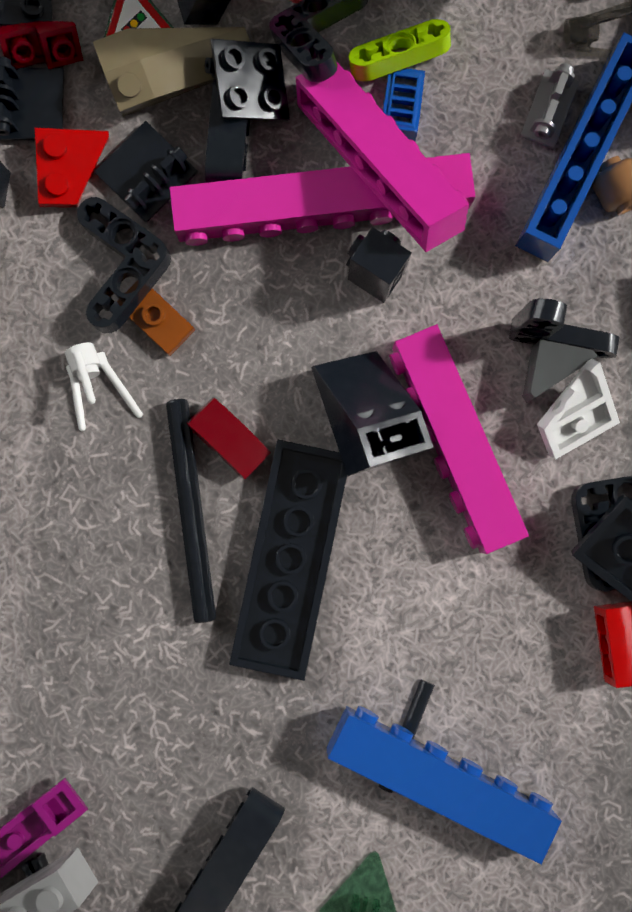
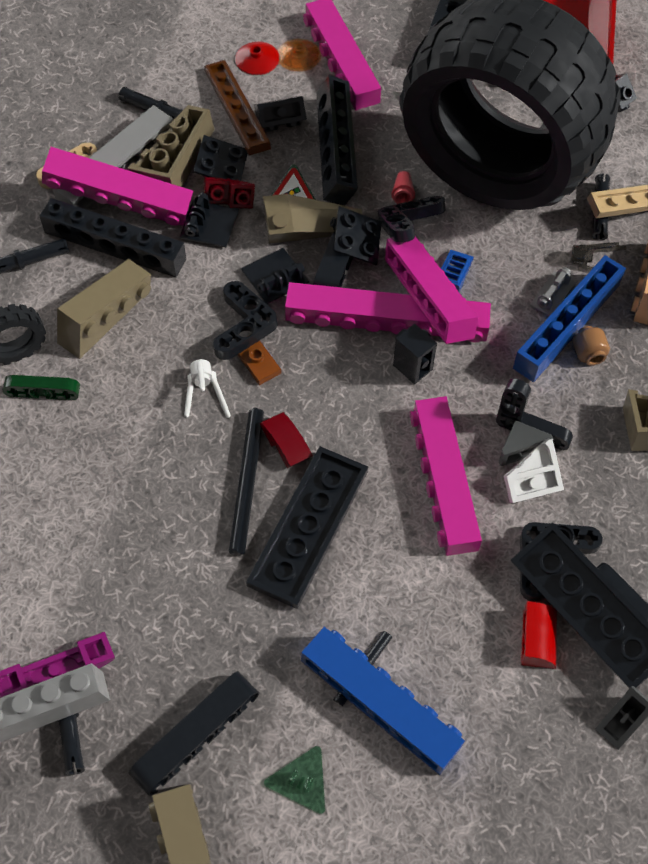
camera: 15 degrees right, 25 degrees down
red wing [35,128,109,208] -> none
black slope [311,351,433,476] -> none
lime beam [349,19,451,81] -> none

